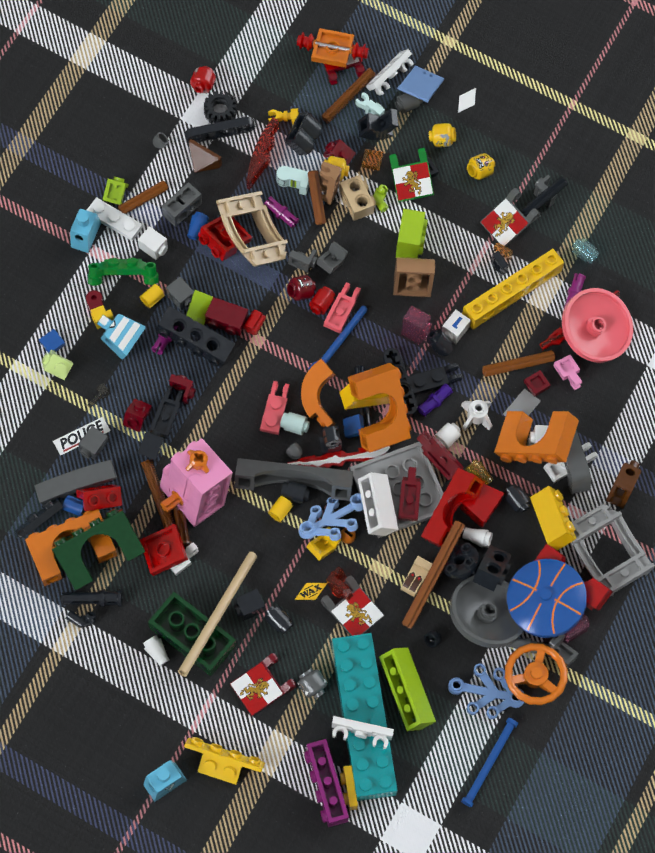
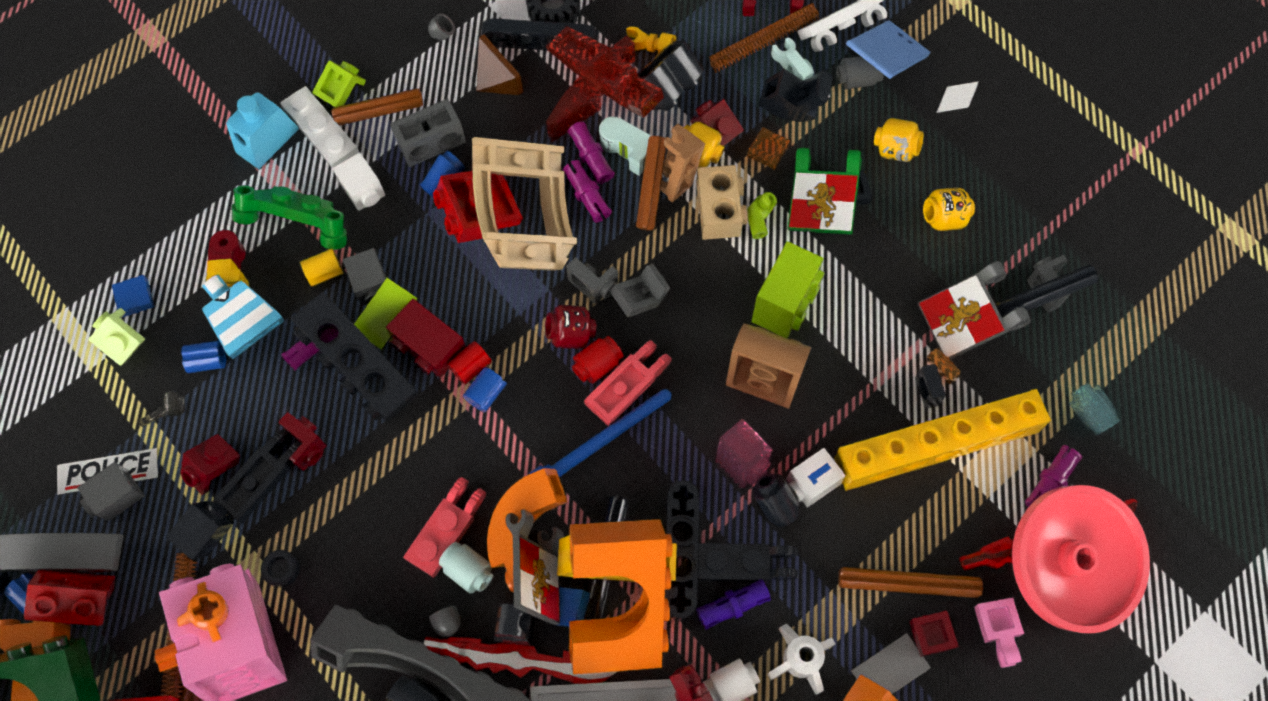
camera: 25 degrees right, 0 degrees up
none -> blue piece [181,341,226,373]
none -> blue piece [463,367,507,413]
none -> flag [505,509,564,625]
none -> clear red slope [546,26,664,118]
none -> magenta pin [568,122,615,184]

